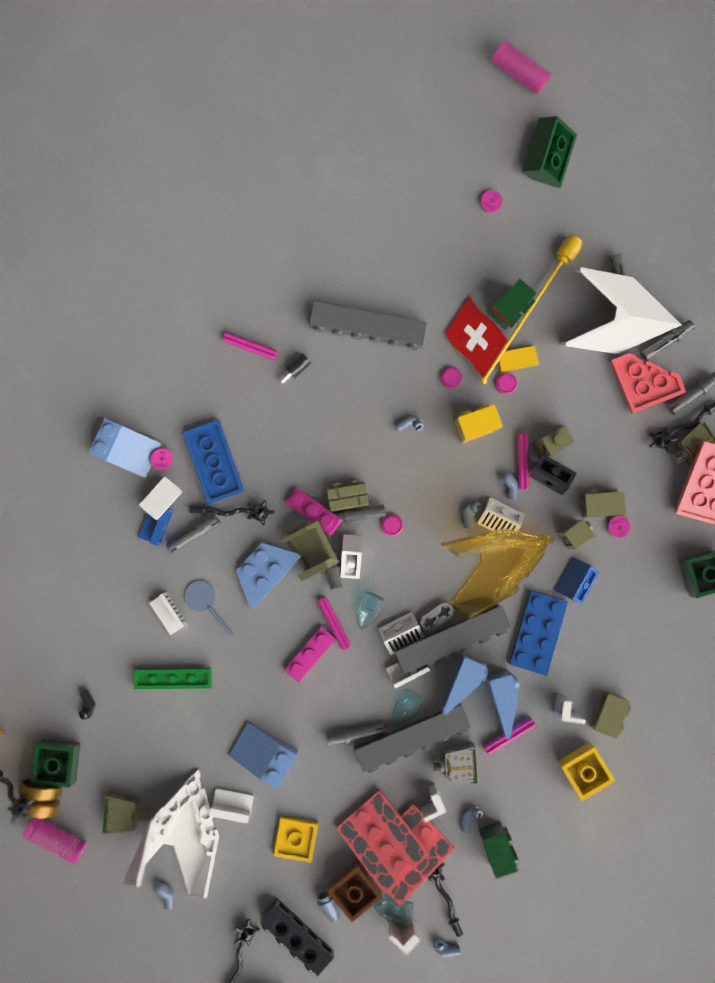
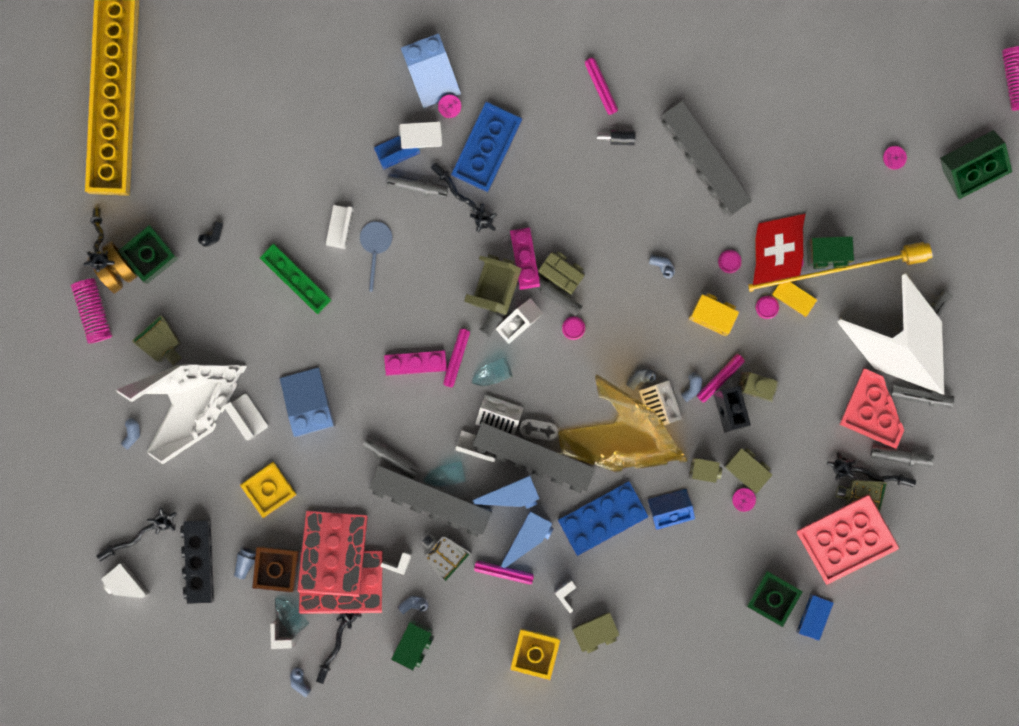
camera: 45 degrees right, 0 degrees up
medium blue wing [236,542,303,610] -> none

